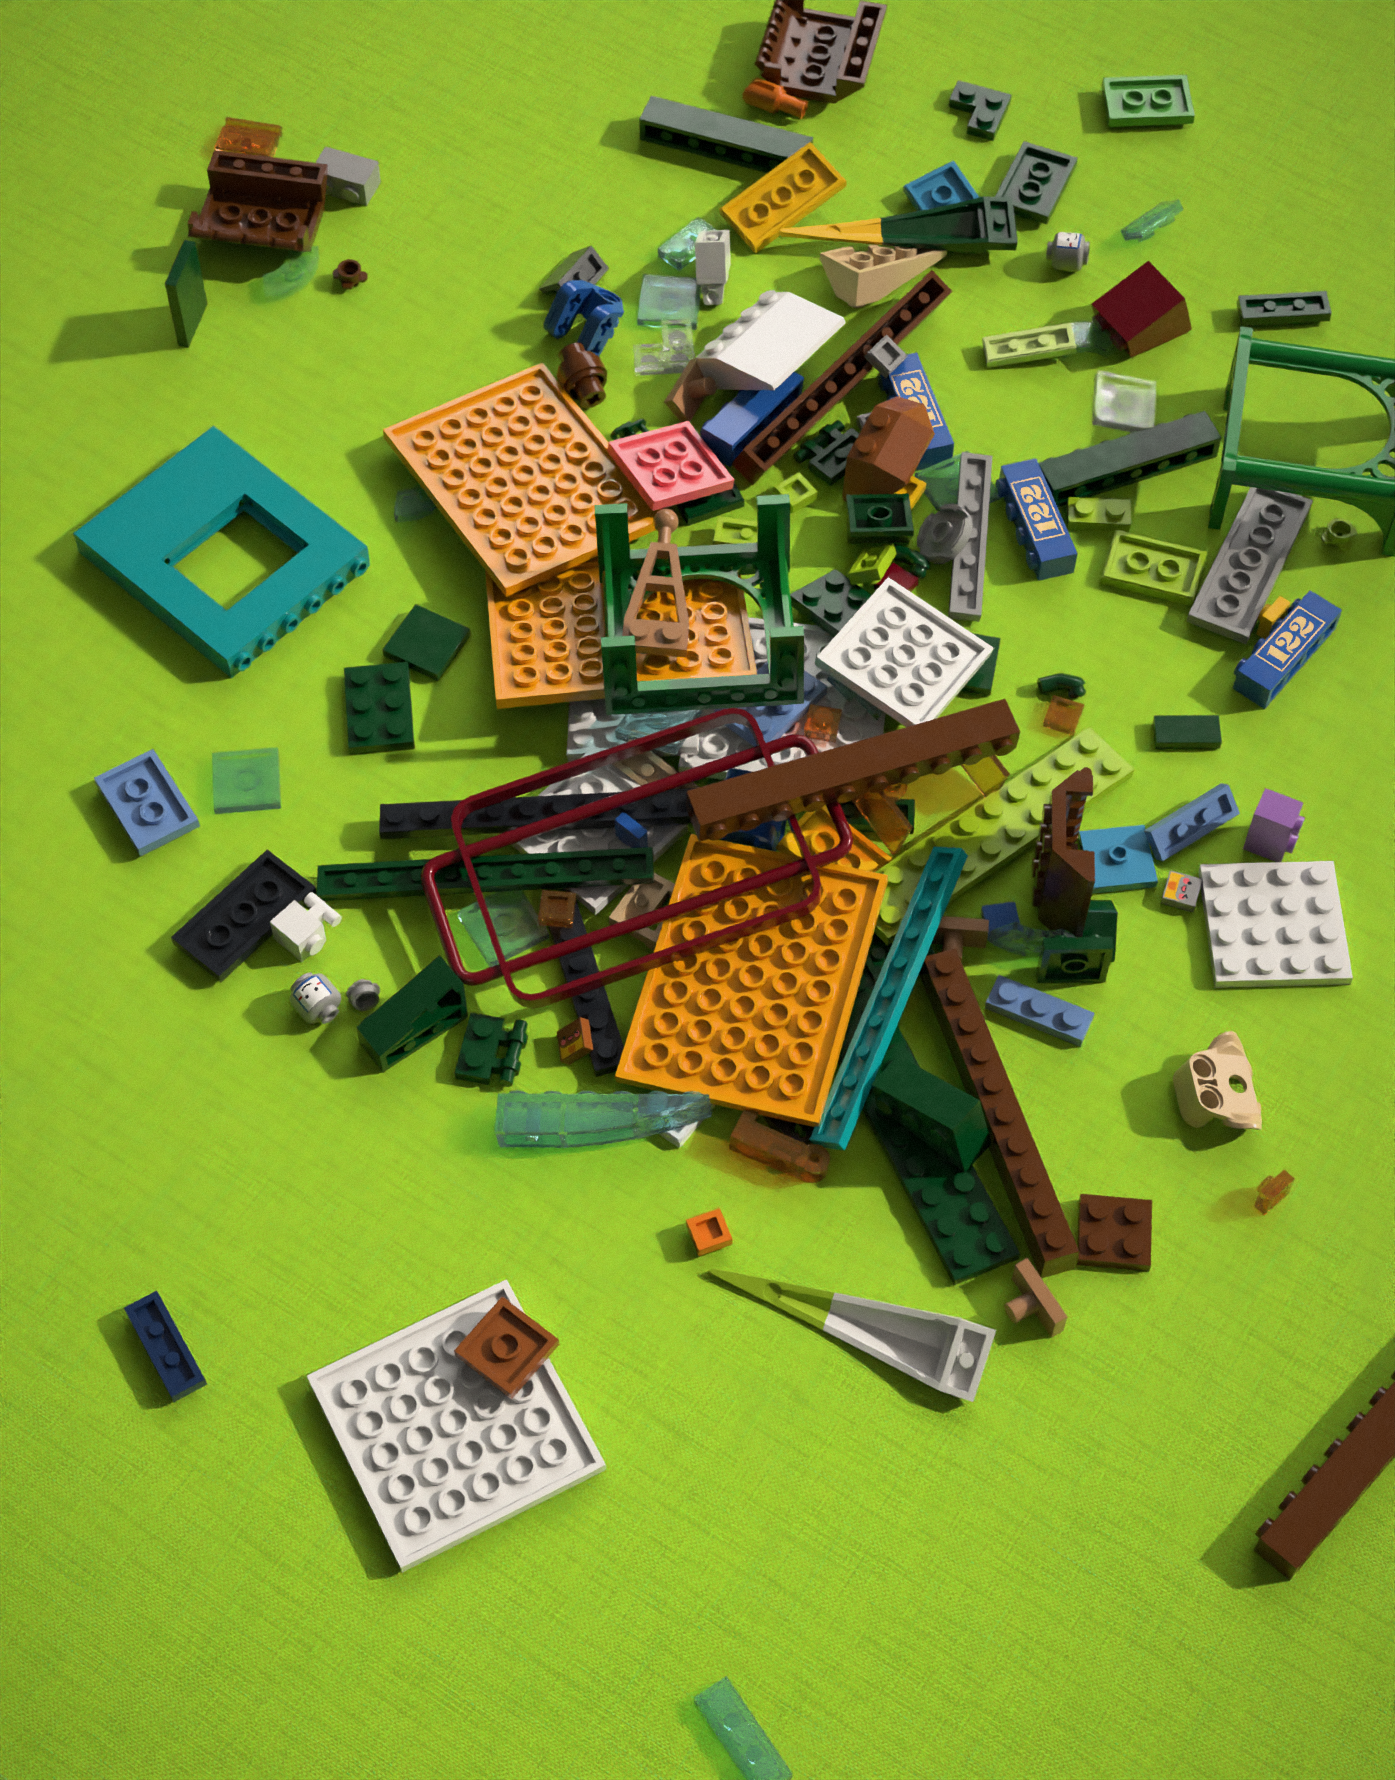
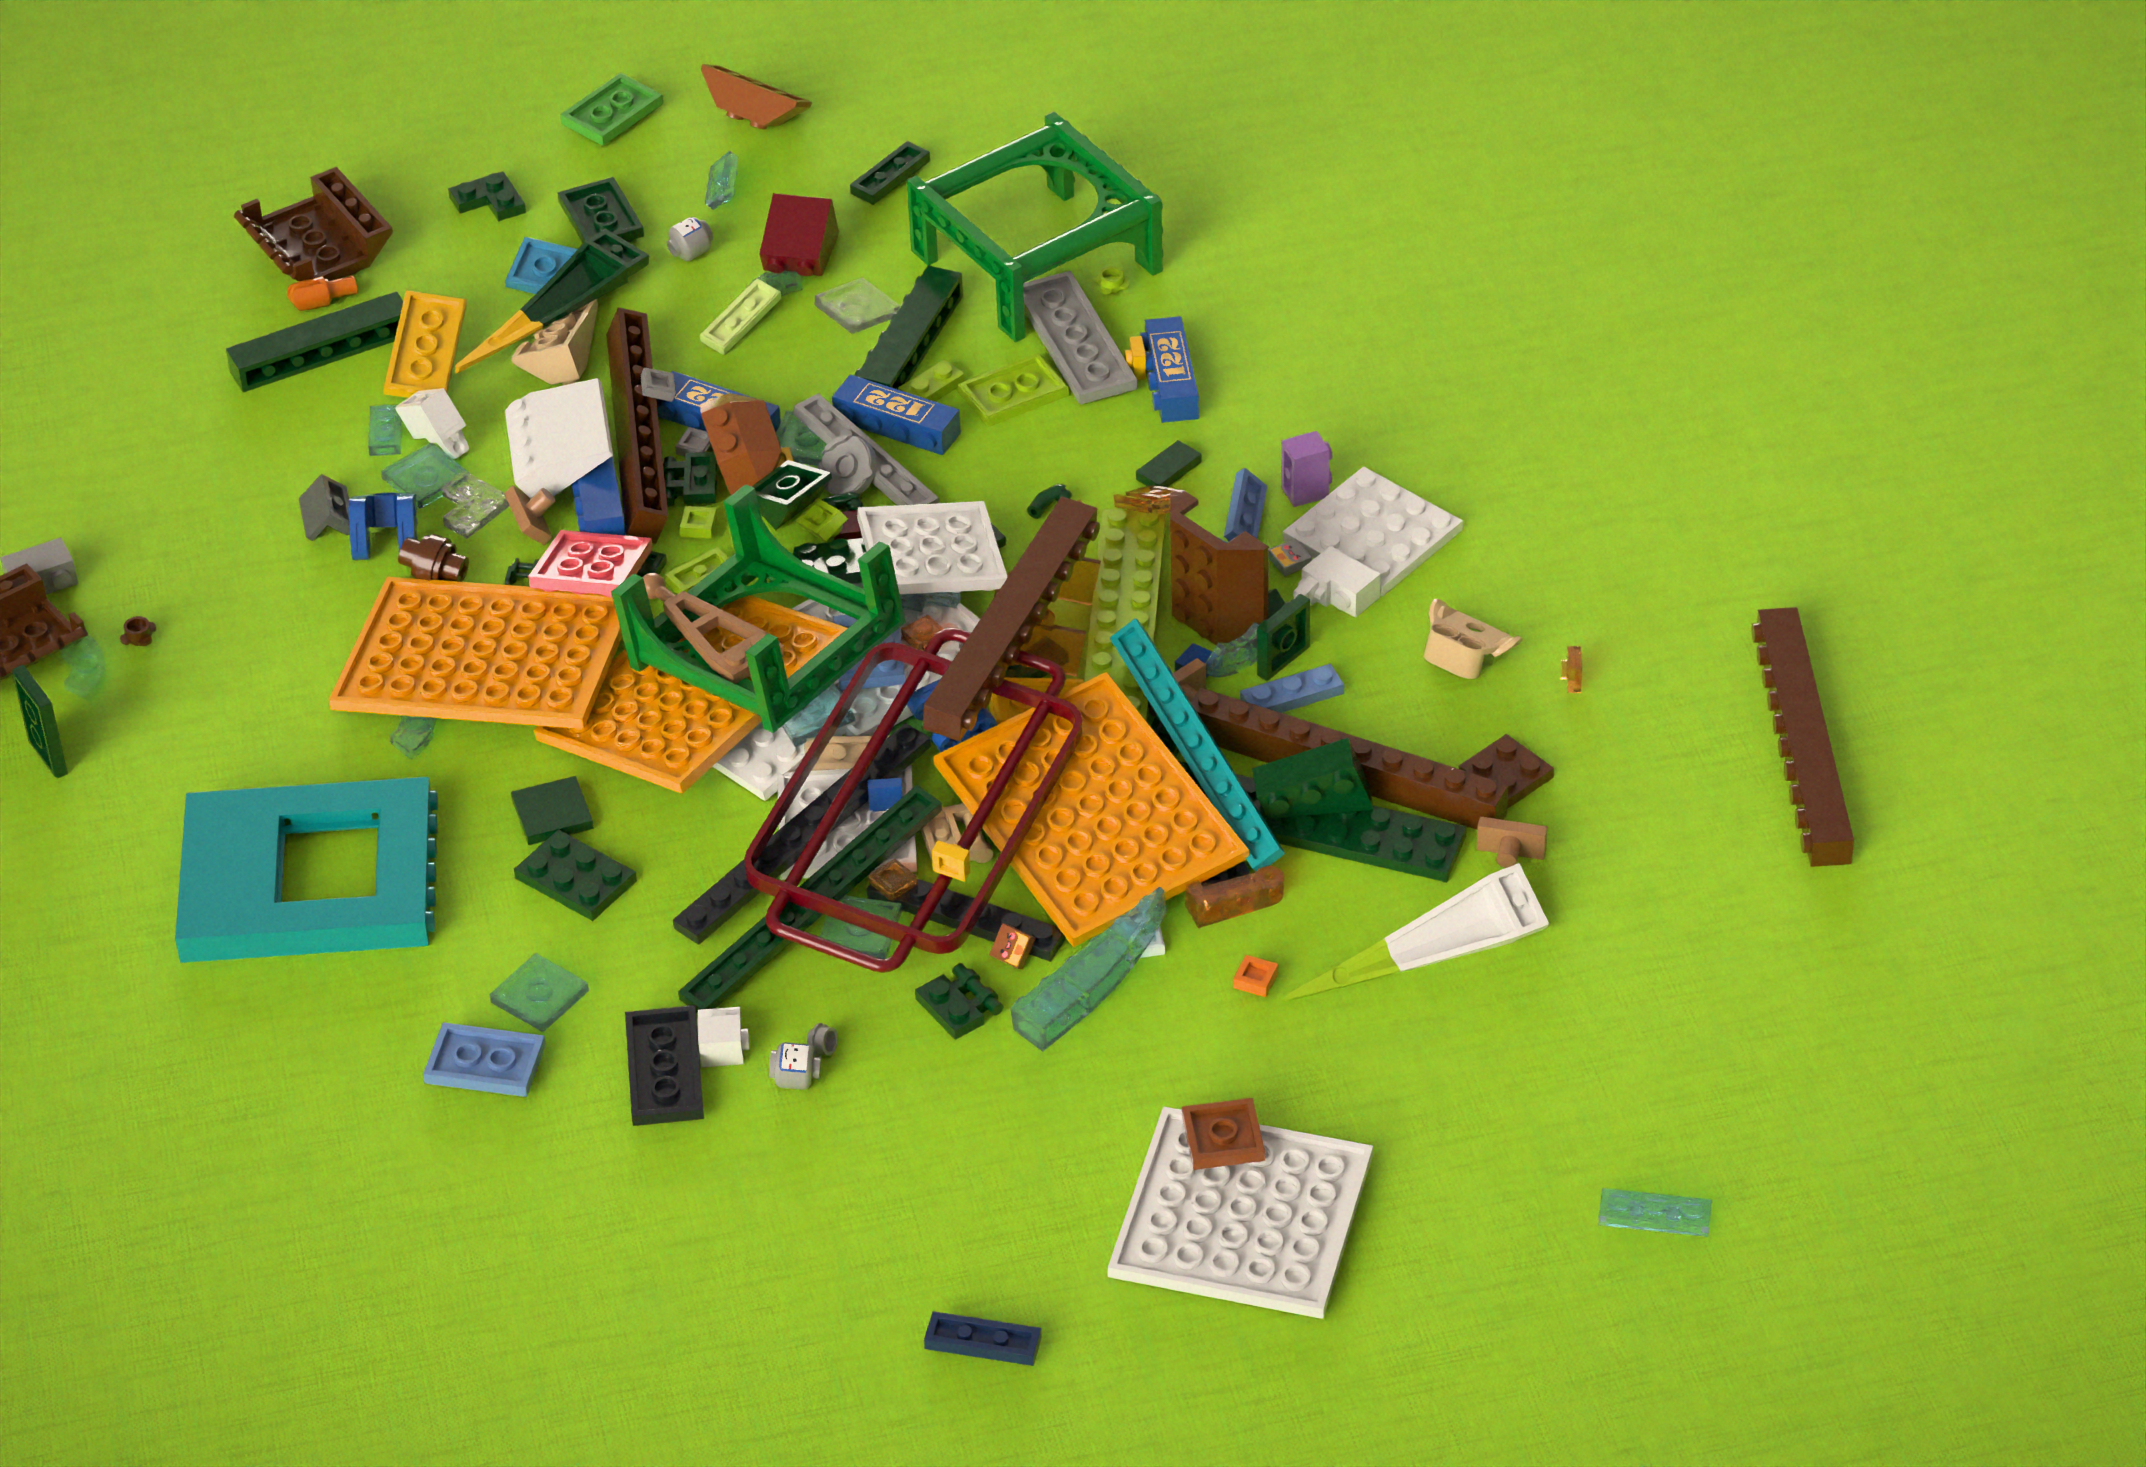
camera: 45 degrees left, 15 degrees down
dark green wedge [356,955,468,1072] -> none
none -> dark orange wedge [701,64,812,129]
none -> yellow plate [932,840,970,882]
none -> clear orange plate [1113,485,1185,514]
none -> white hinge [1293,546,1381,618]

